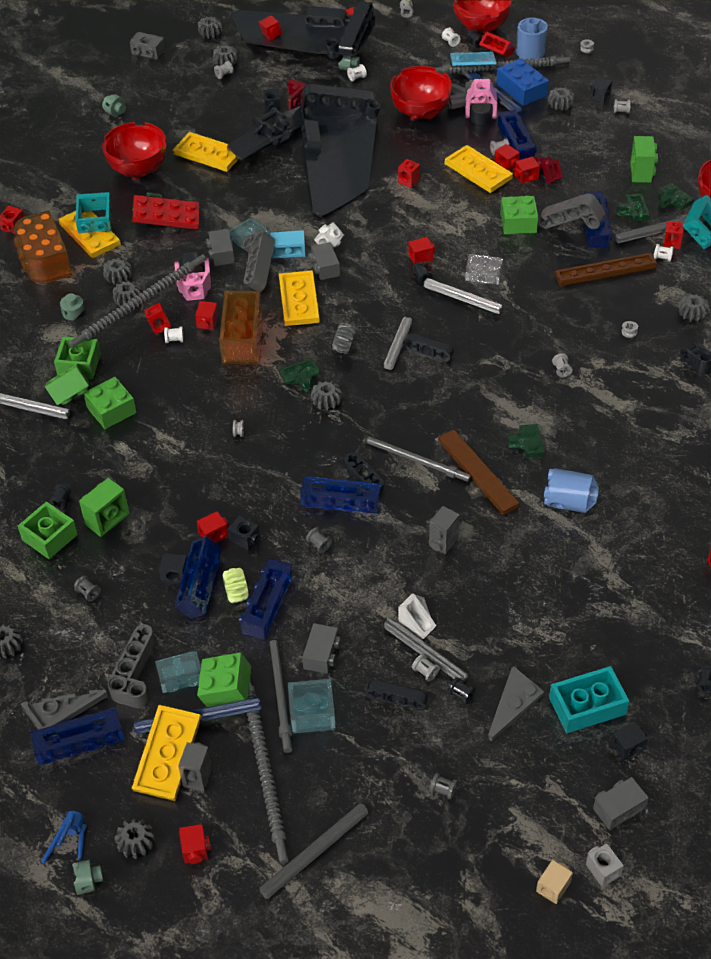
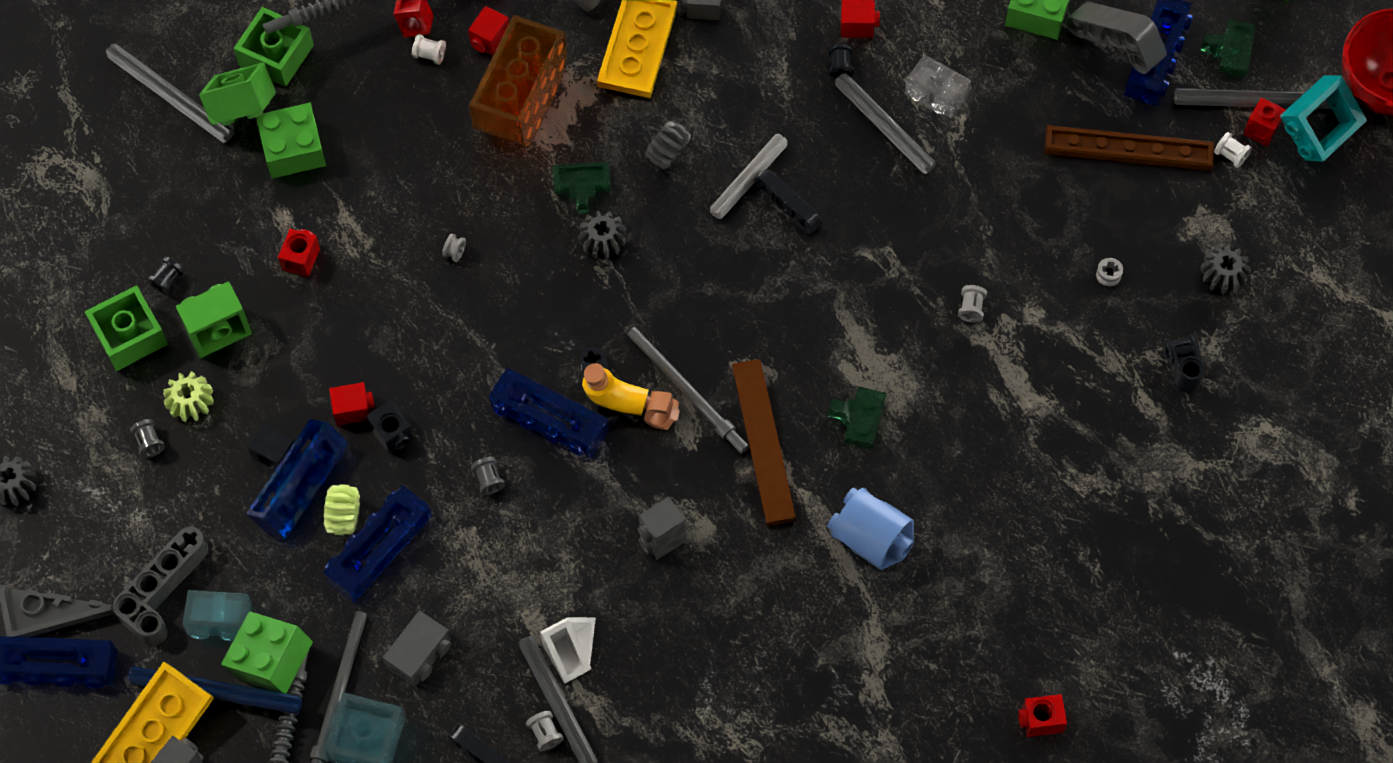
camera: 20 degrees right, 15 degrees up
clear green hinge [659,183,694,211] -> none
none -> yellowish green gear [163,371,214,423]
none -> red brick [278,228,320,277]
none -> piece [582,363,680,430]

